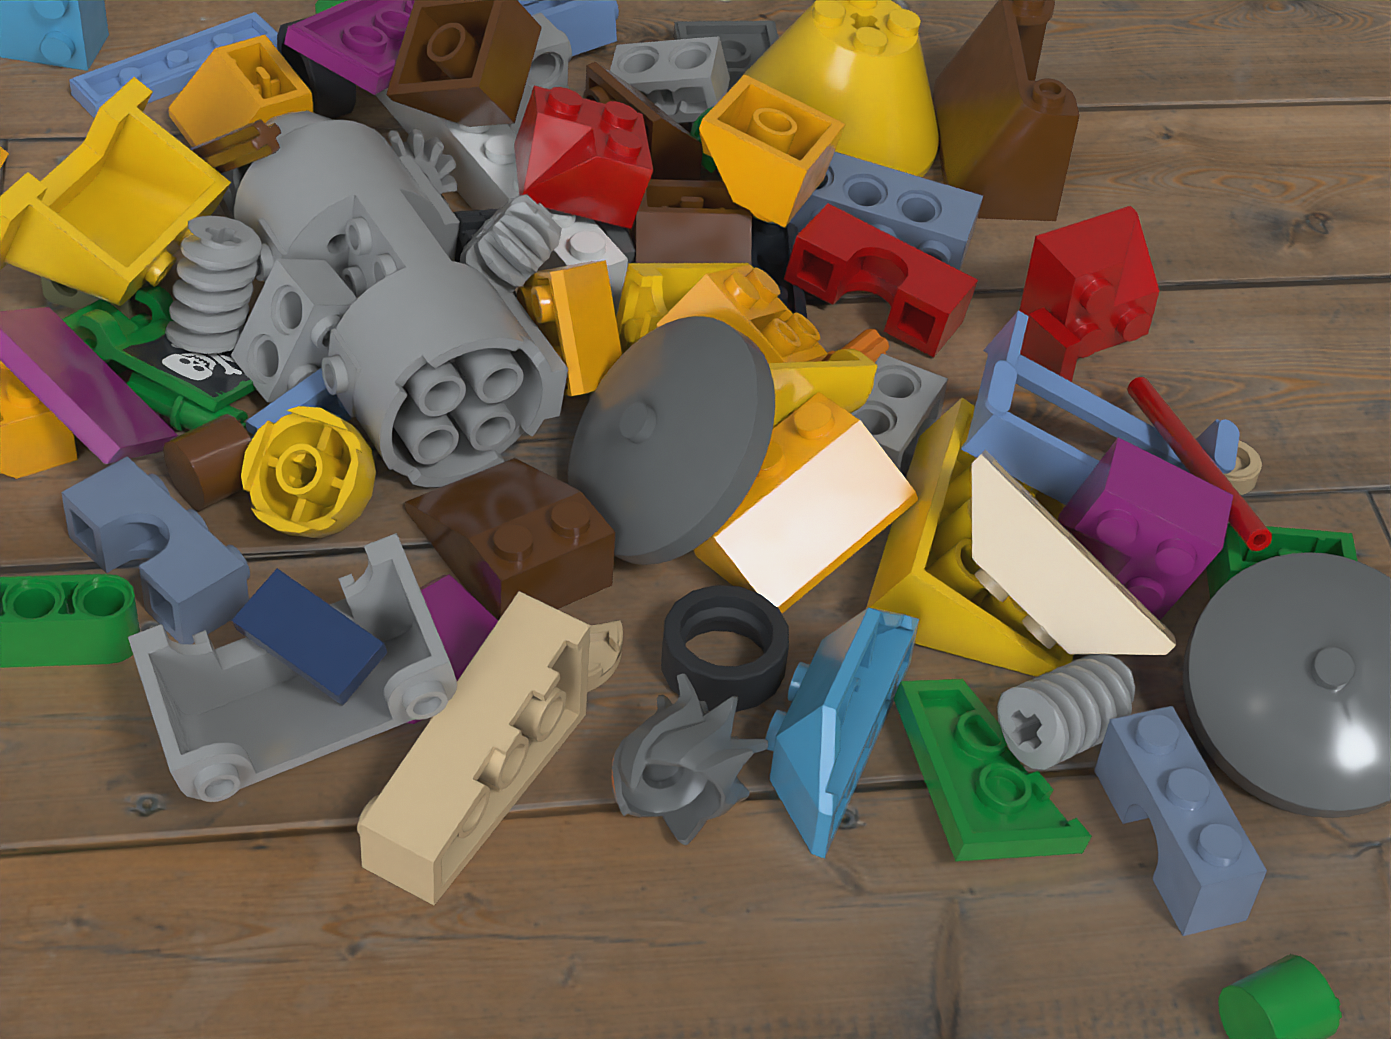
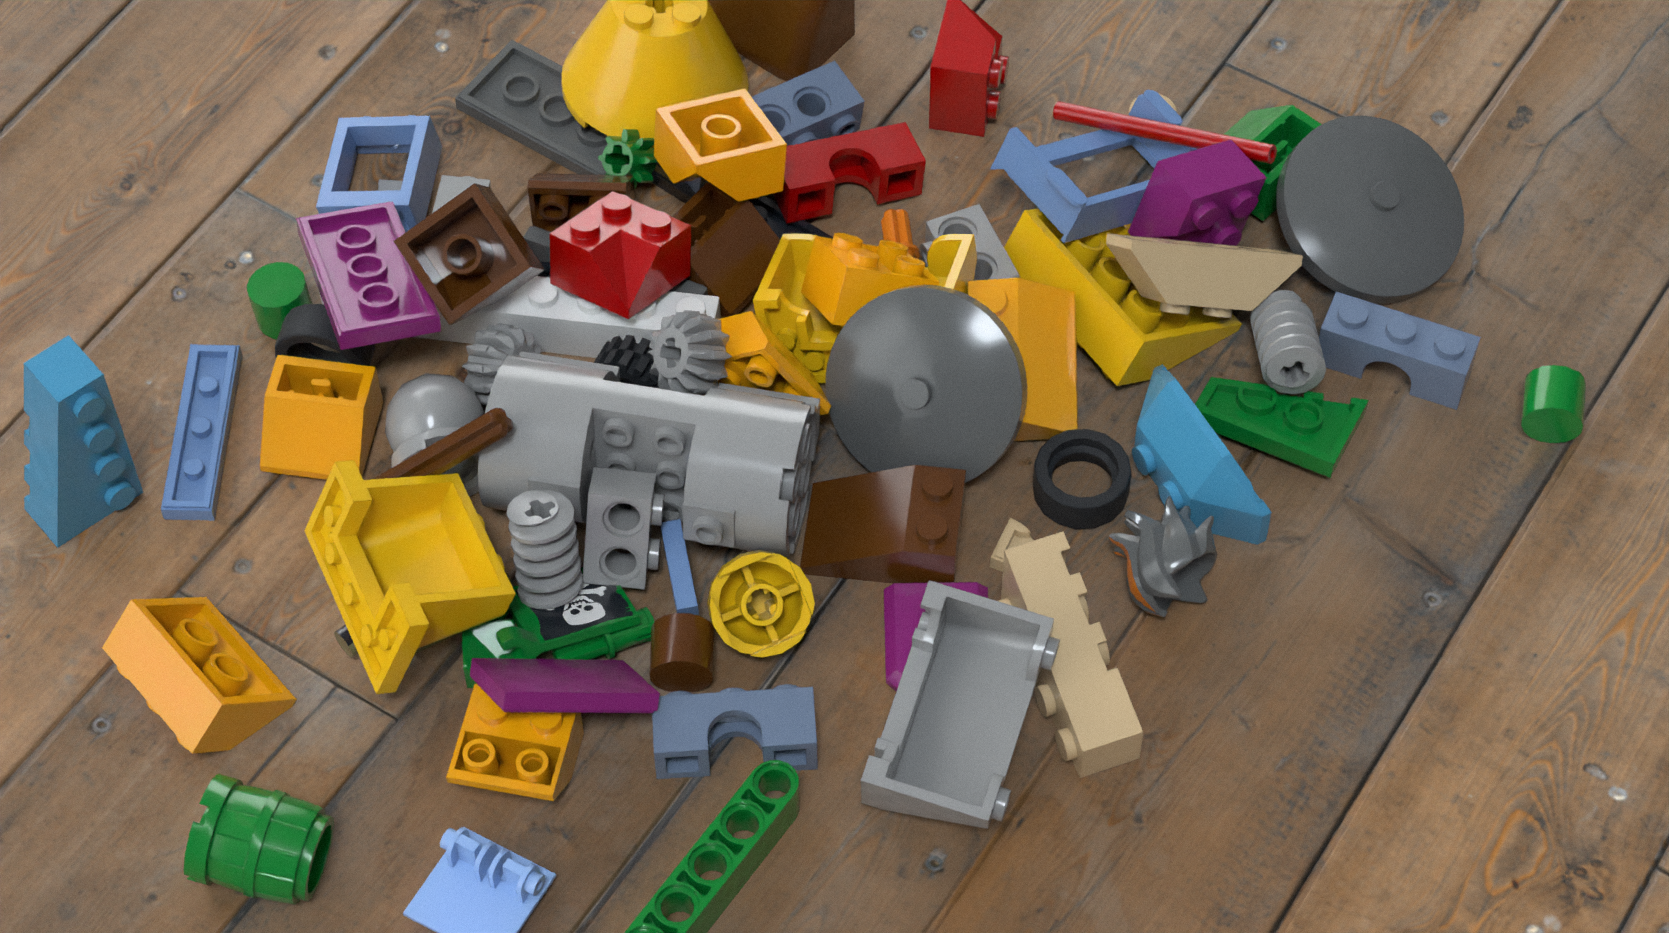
camera: 45 degrees left, 10 degrees up
dark blue tile [231,568,388,706] -> none
light grey brick [610,36,730,123] -> none
red tile [1020,307,1082,382] -> none

